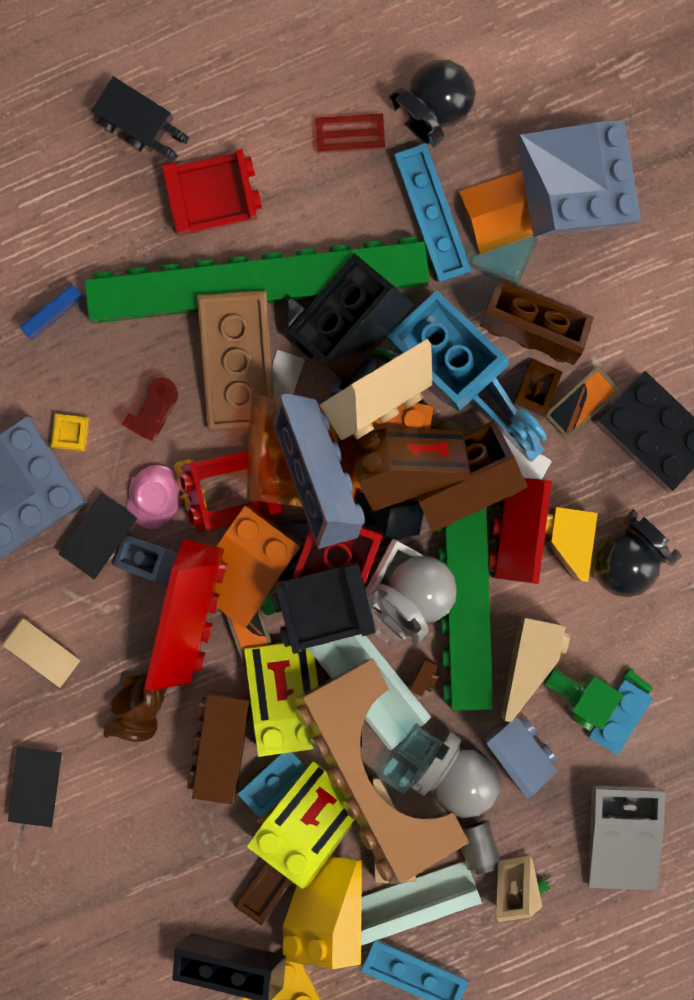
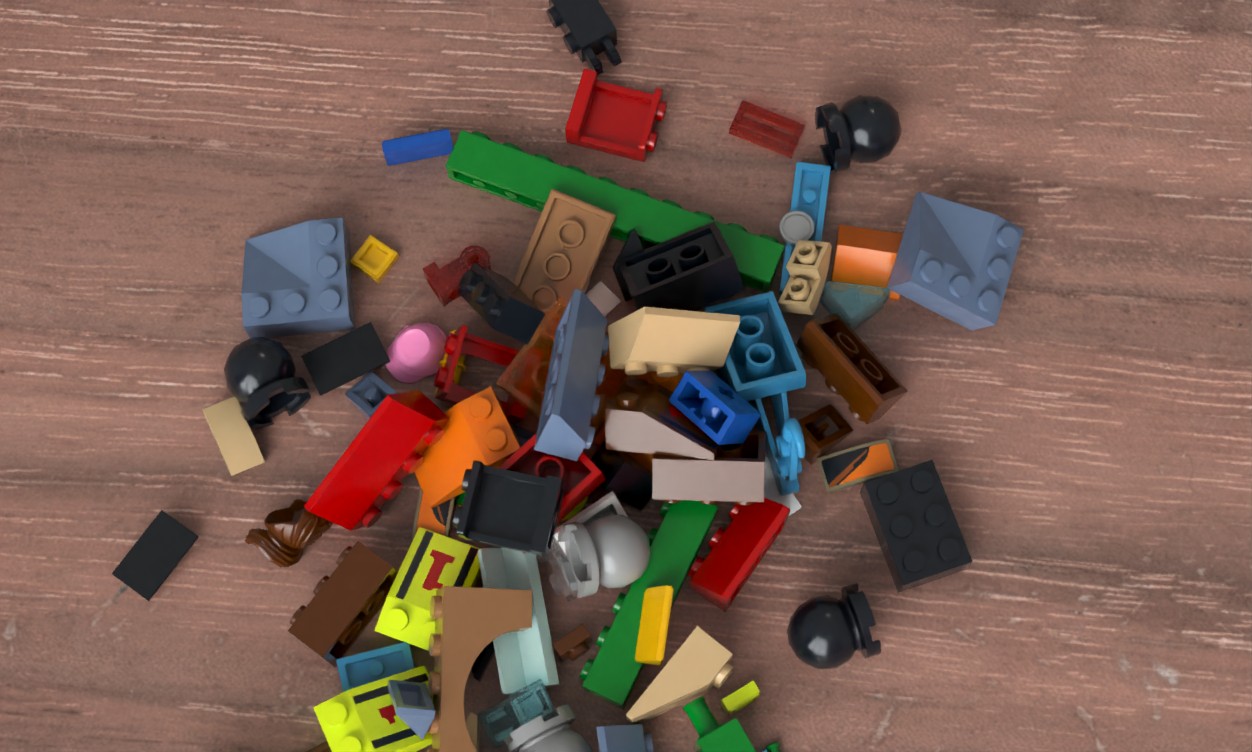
camera: 35 degrees right, 15 degrees down
yellow slope [545,507,598,582] -> none
none -> black tile [224,337,311,428]
none -> slope [387,680,436,740]
none -> black brick [458,262,545,345]
none -> yellow slope [635,585,673,666]
none -> blue brick [669,371,761,445]
none -> neon yellow tile [721,680,760,715]
none -> tan slope [778,240,832,315]
none -> light grey piece [779,211,814,246]

